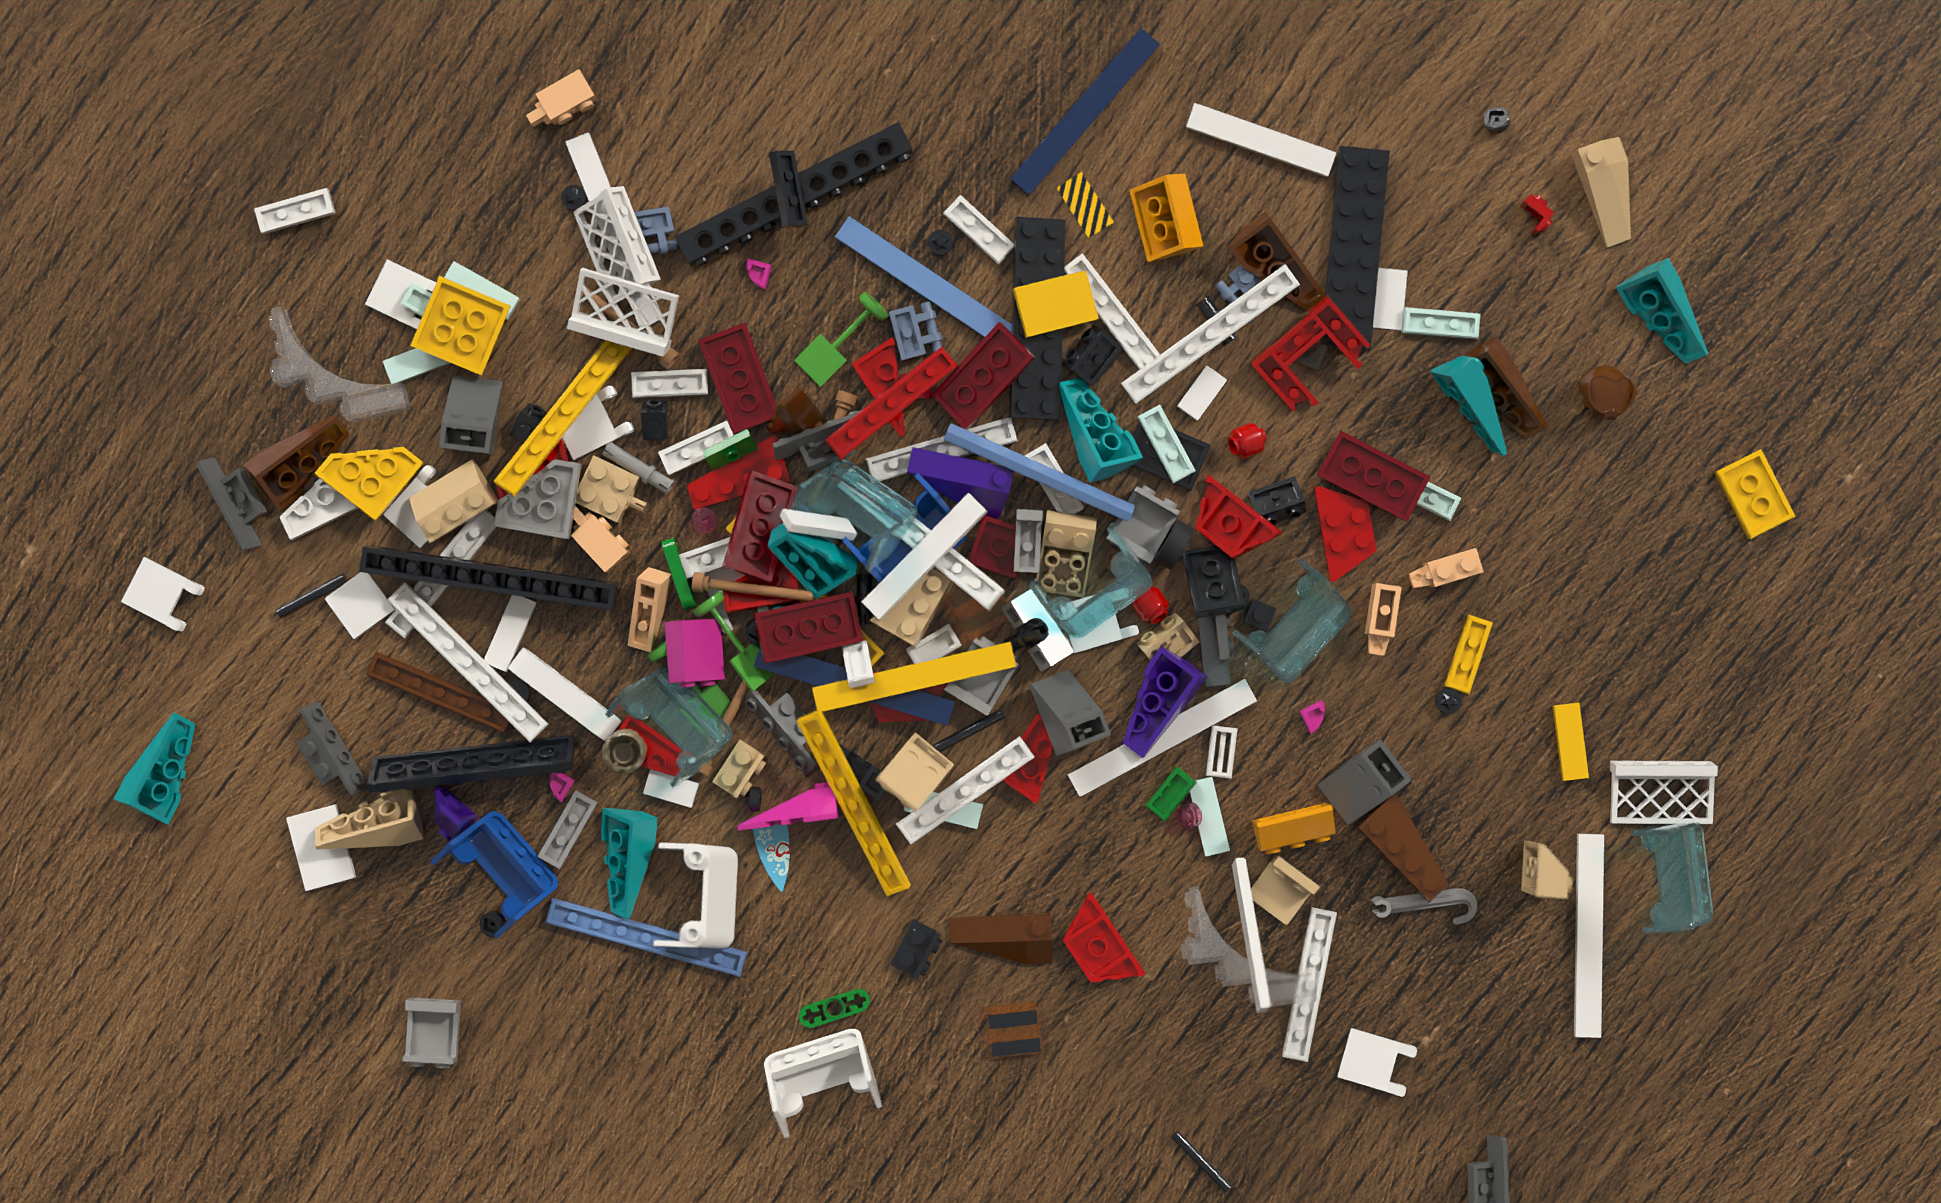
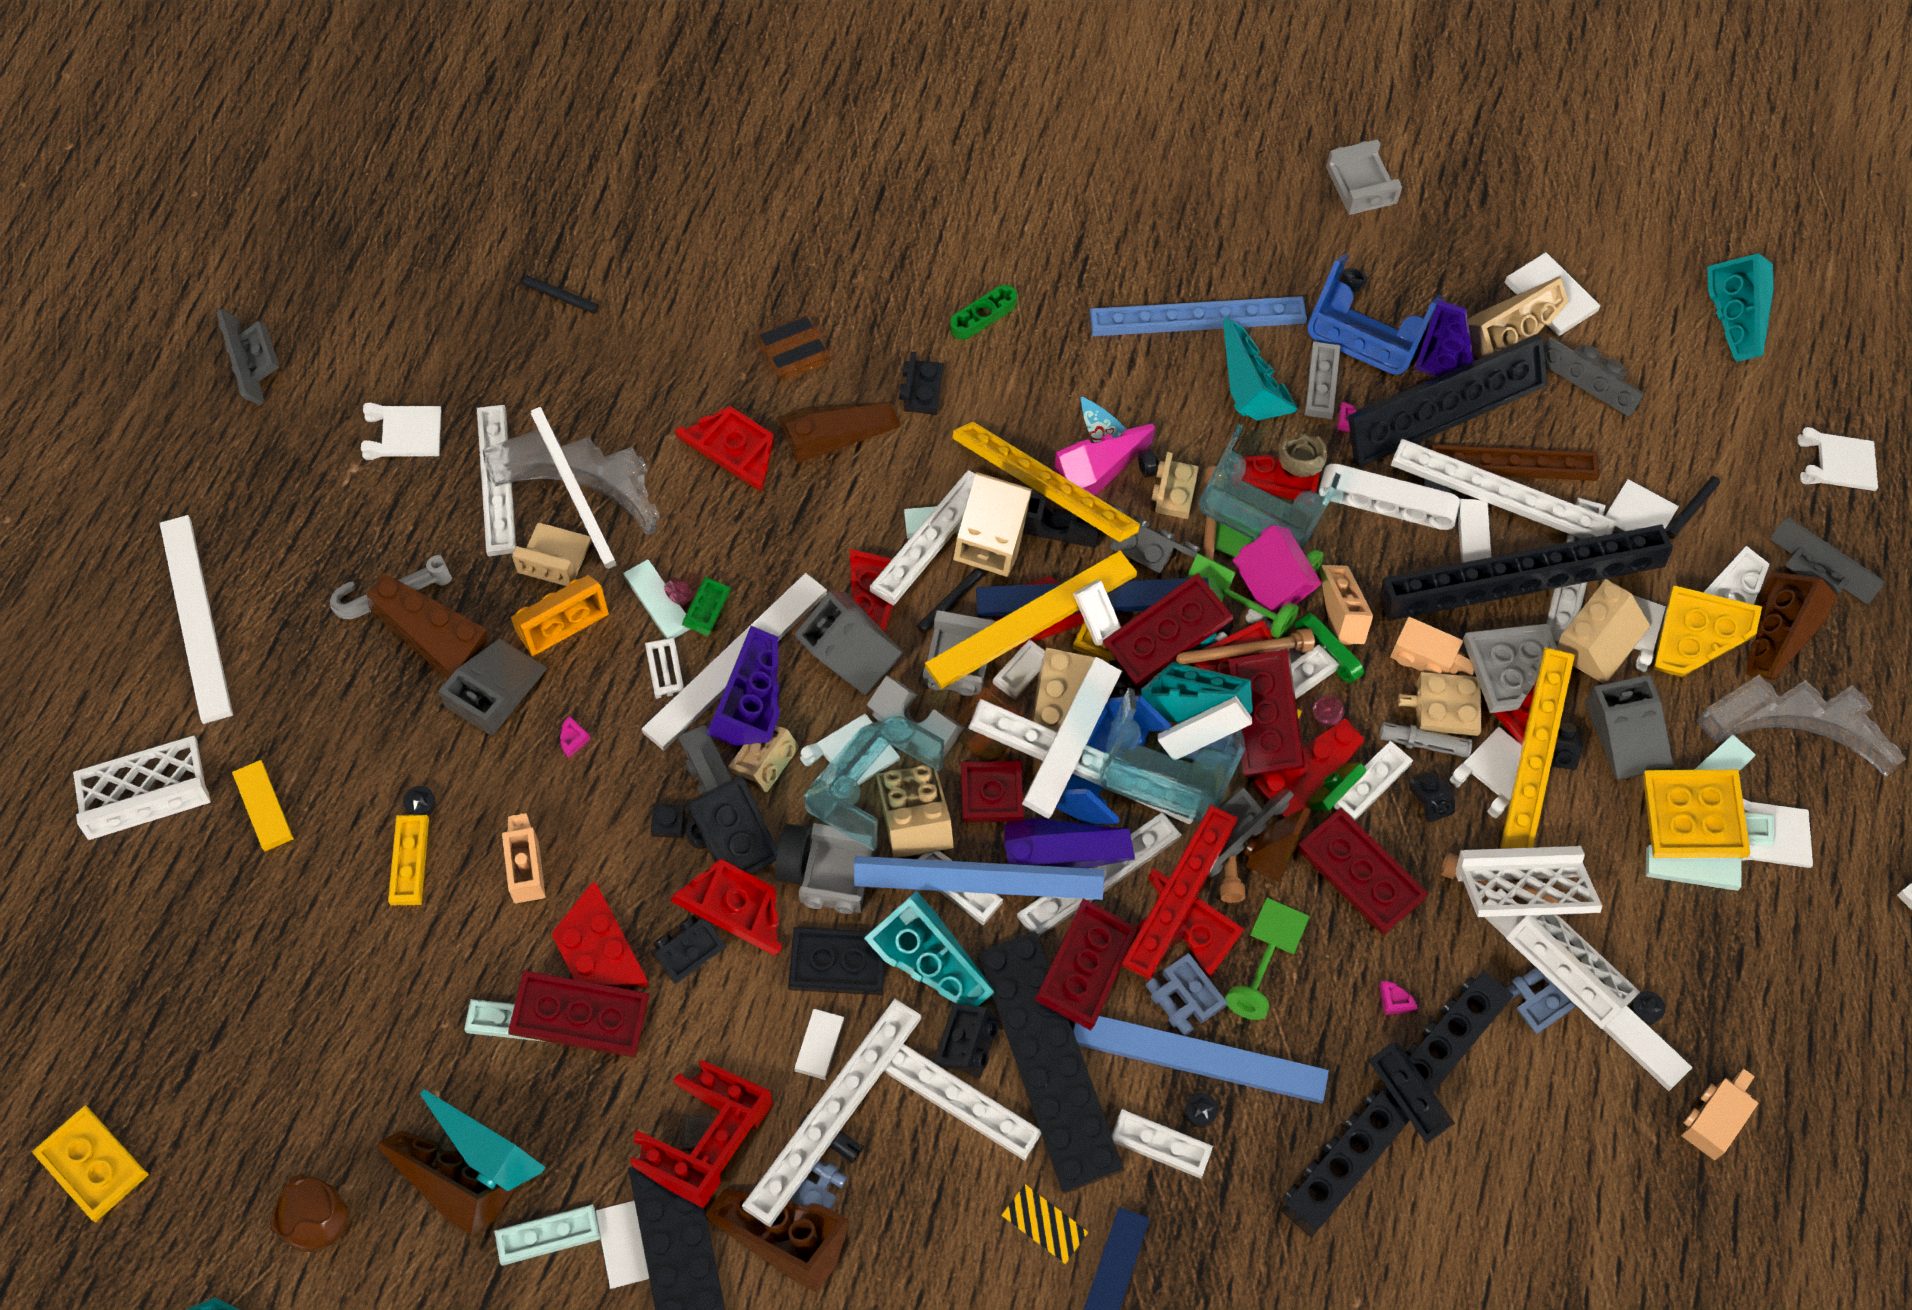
camera: 160 degrees right, 25 degrees down
white tile [631,369,708,398] -> none
white tile [643,769,699,808] -> none
white windscreen [654,843,738,949] -> none
white windscreen [764,1029,882,1138] -> none
black pin [1004,622,1049,652] -> none
yellow tile [1013,270,1099,338] -> none
light grey bracket [1014,509,1043,573] -> none
light orange slope [1129,174,1203,262] -> none
red head [1132,586,1169,624] -> none
light aqua tile [1137,405,1196,483] -> none
red head [1227,423,1267,459] -> none
clear light blue windscreen [1232,558,1352,683] -> none
light nougat hinge [1408,548,1483,588] -> none
tan slope [1521,840,1572,898] -> none
clear light blue windscreen [1631,822,1713,933] -> none

